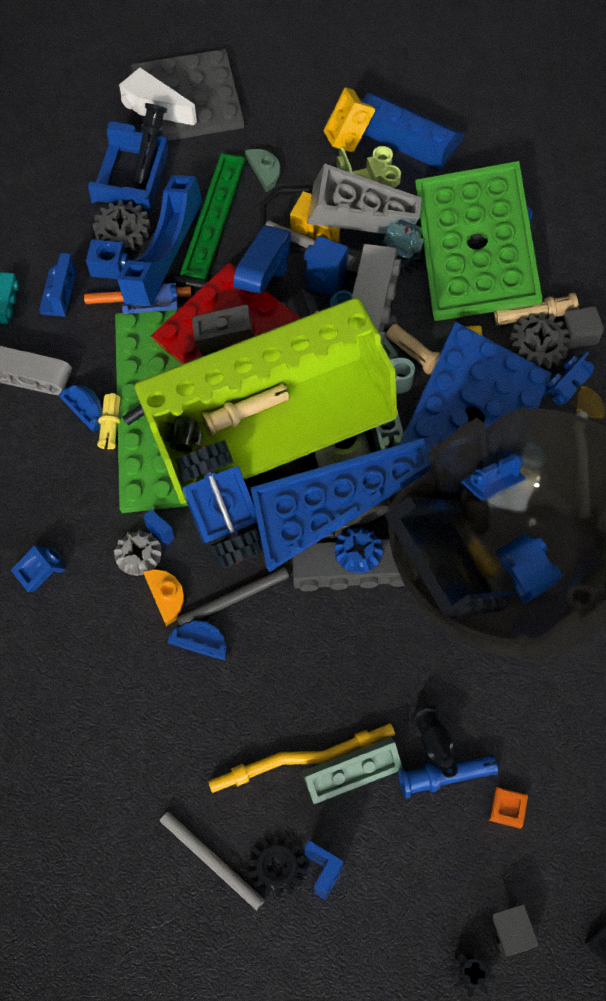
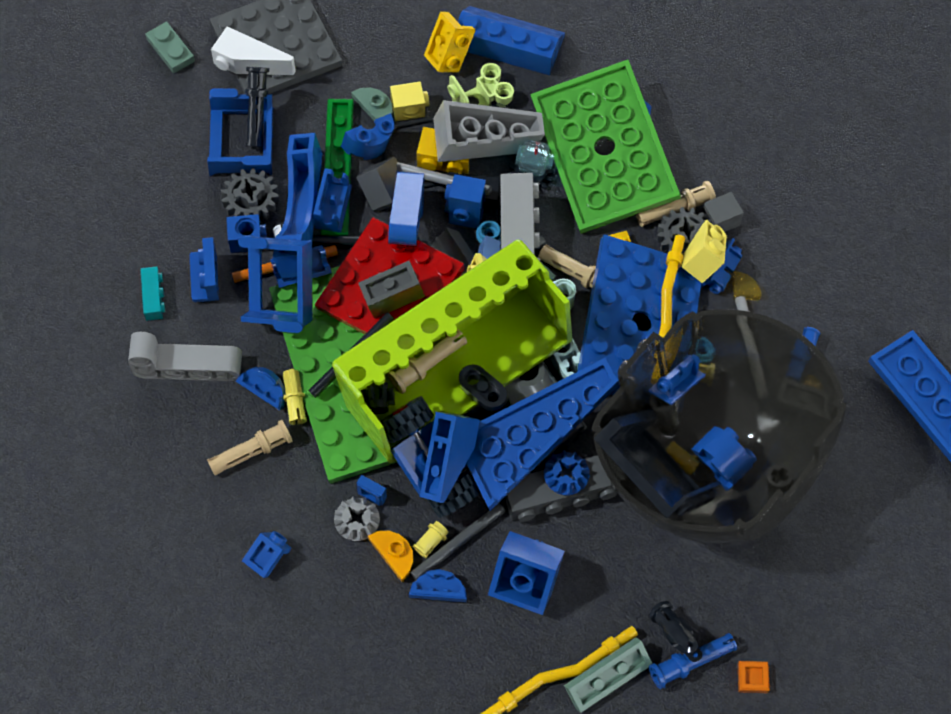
camera: 15 degrees left, 0 degrees up
none -> sand green plate [145,21,195,74]
none -> tan pin [207,420,293,475]
none -> blue piece [238,235,313,333]
none -> blue hinge [313,168,352,233]
none -> blue cylinder [341,113,394,160]
none -> dark grey slope [356,157,397,212]
none -> light yellow brick [390,82,429,122]
none -> light yellow pin [413,521,449,558]
none -> blue slope [420,412,480,503]
none -> black plate [458,364,508,412]
none -> blue brick [488,531,565,615]
none -> yellow bar [647,235,685,383]
none -> light yellow slope [682,220,727,283]

